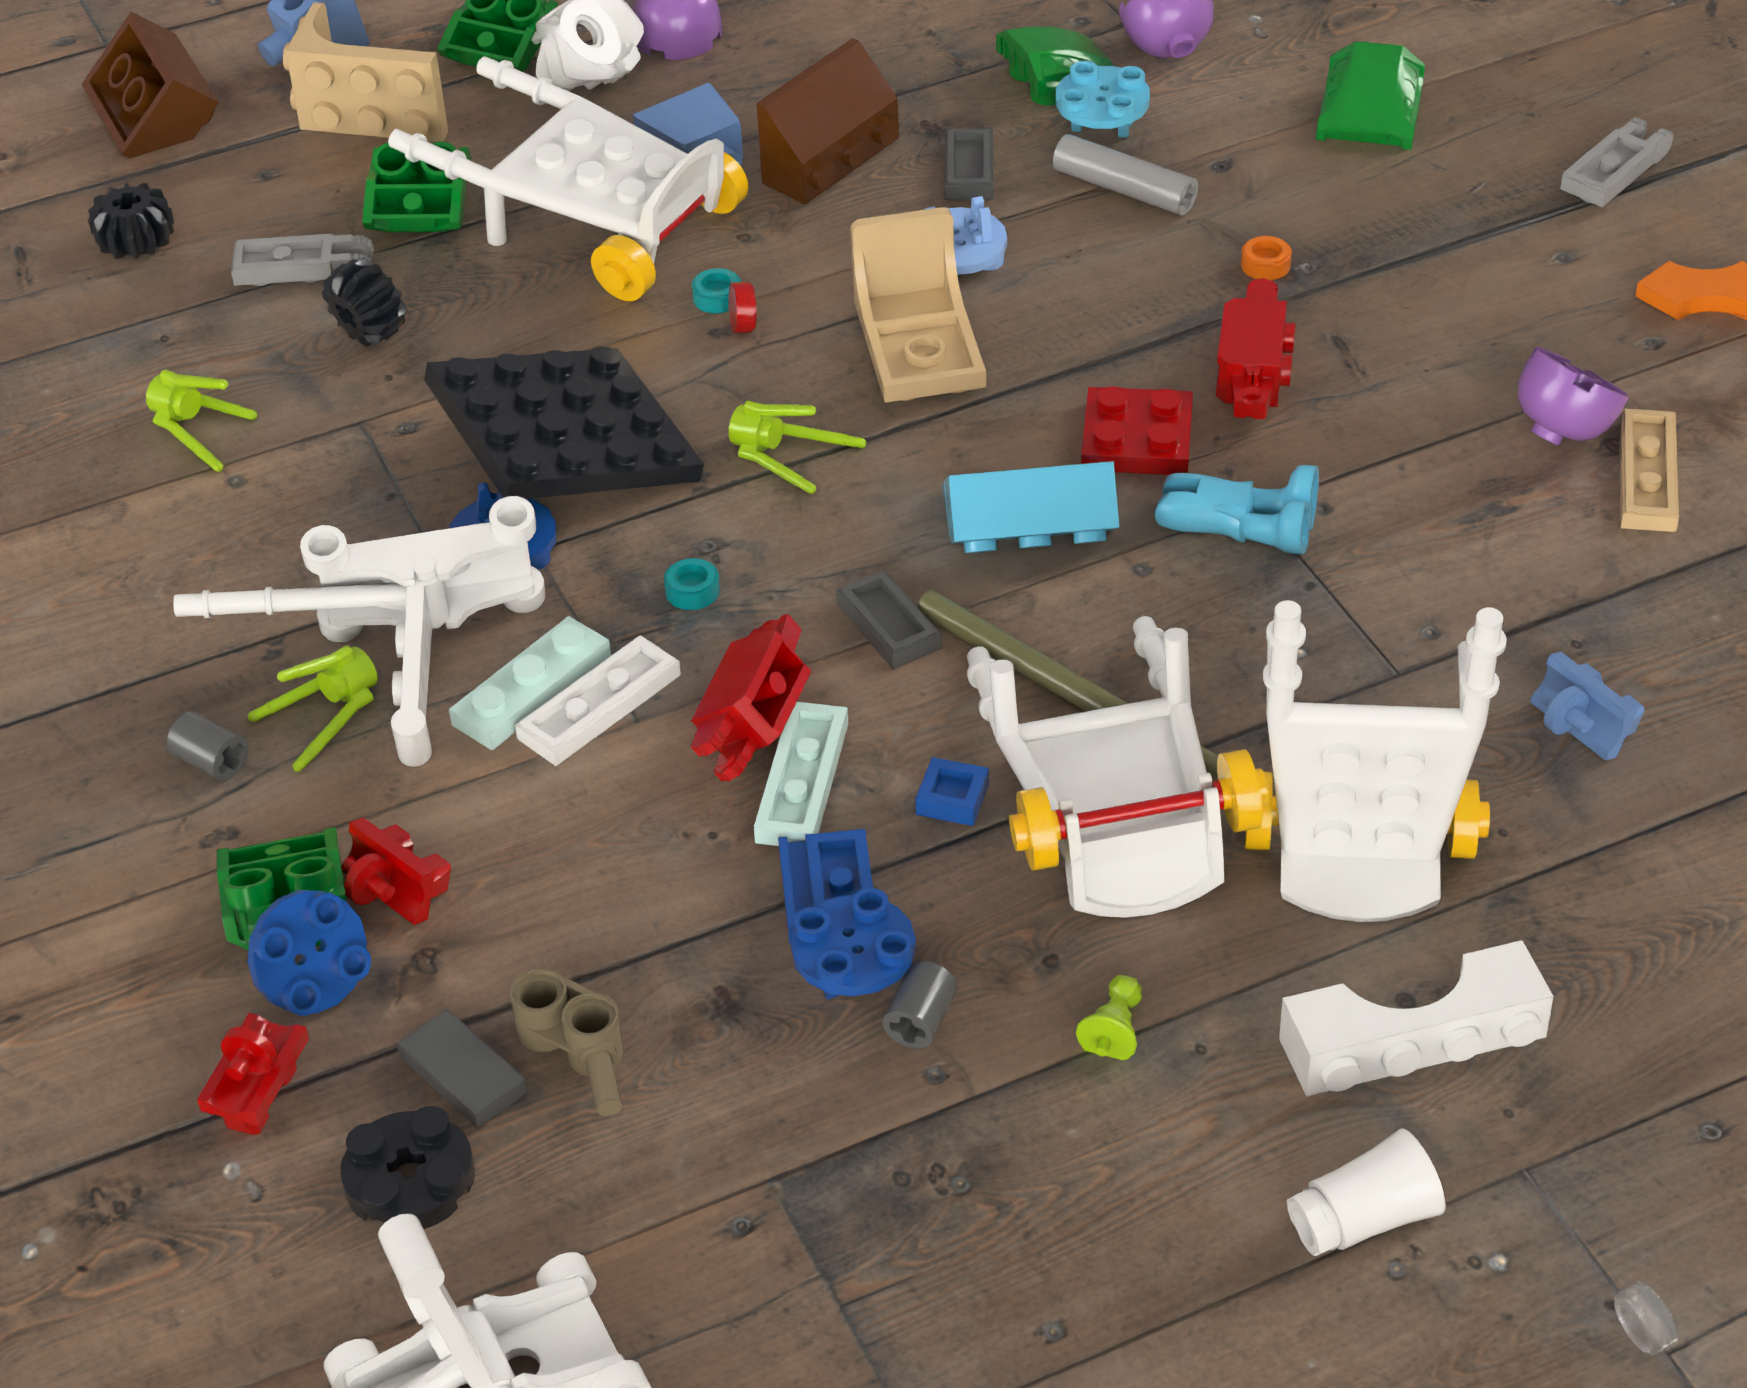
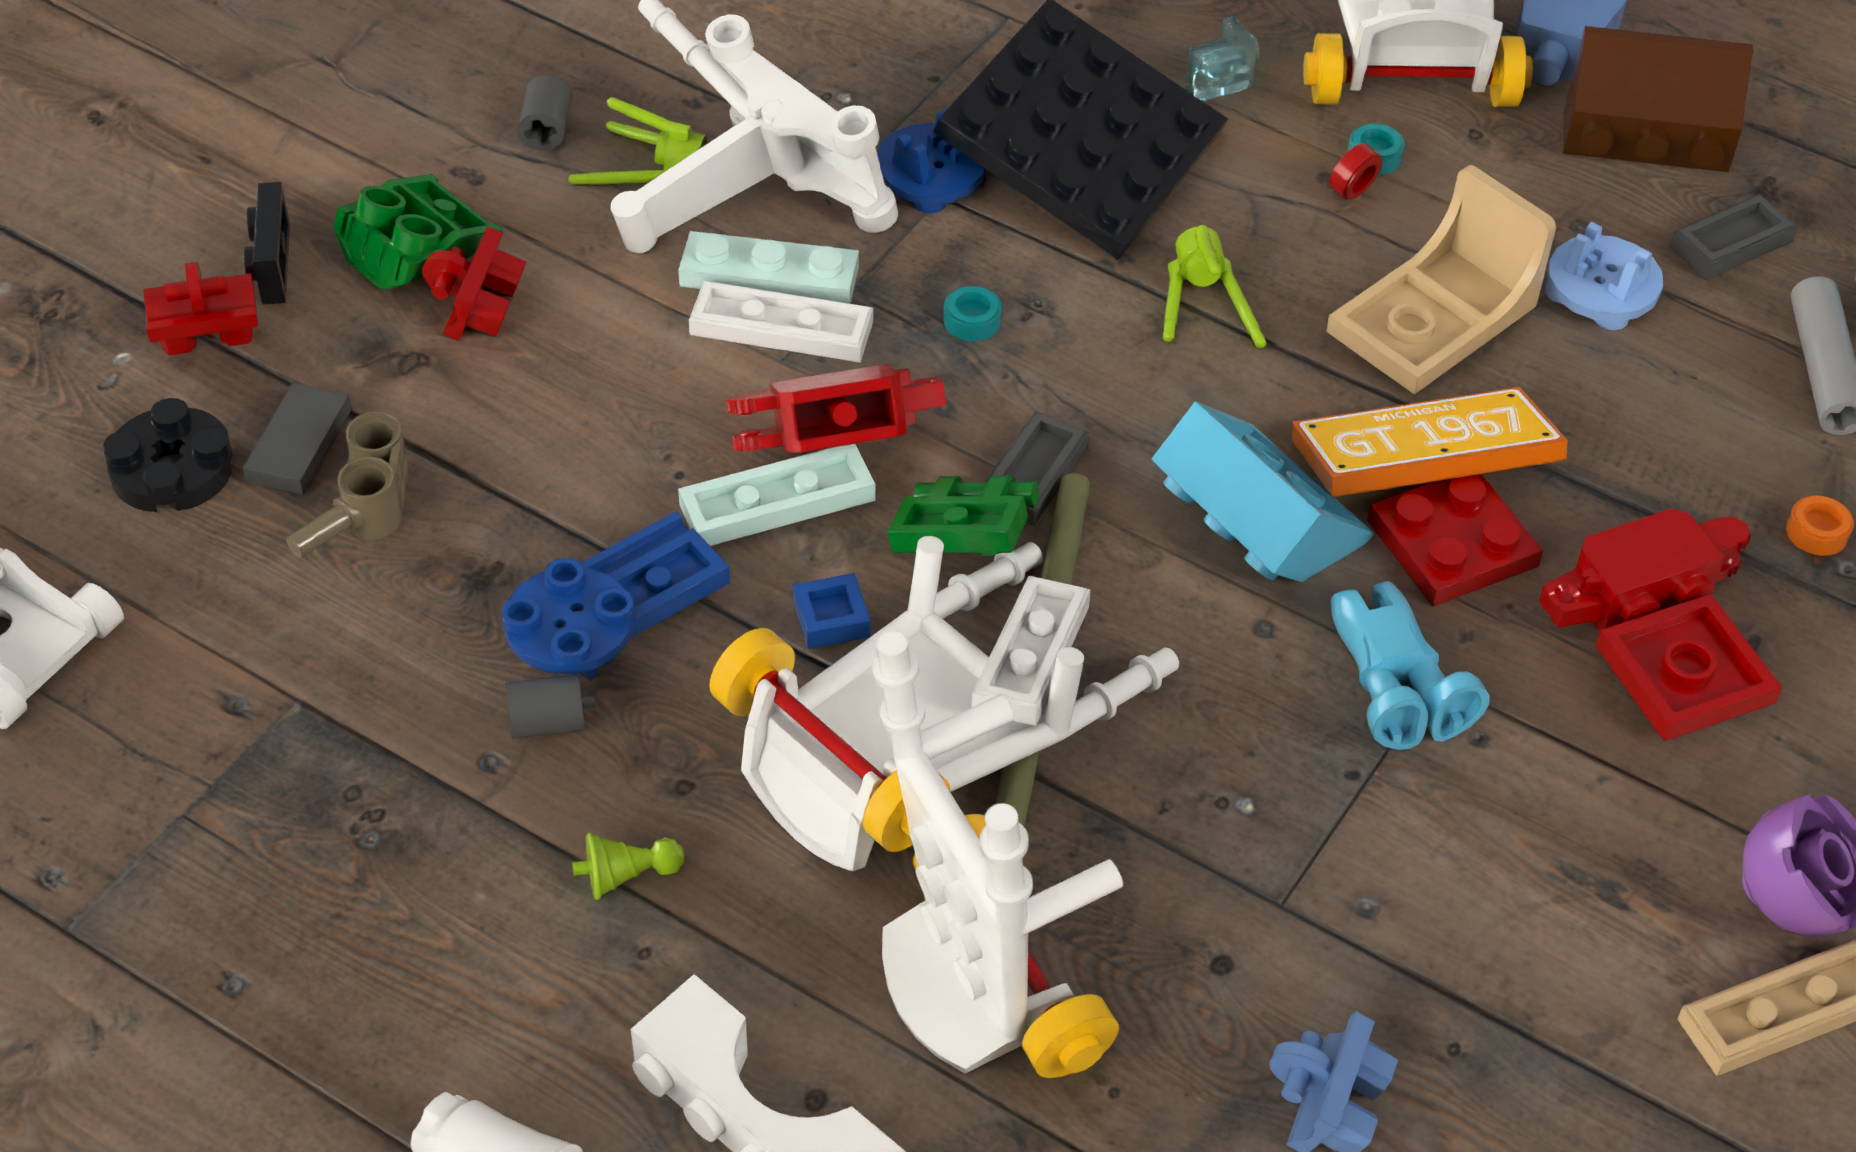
camera: 55 degrees right, 5 degrees up
blue plate [247,890,371,1016] -> none
none -> black plate [244,182,290,305]
none -> green plate [887,476,1039,556]
none -> white tile [971,576,1091,726]
none -> clear light blue bracket [1185,16,1260,101]
none -> tile [1292,387,1568,497]
none -> red plate [1596,594,1782,742]

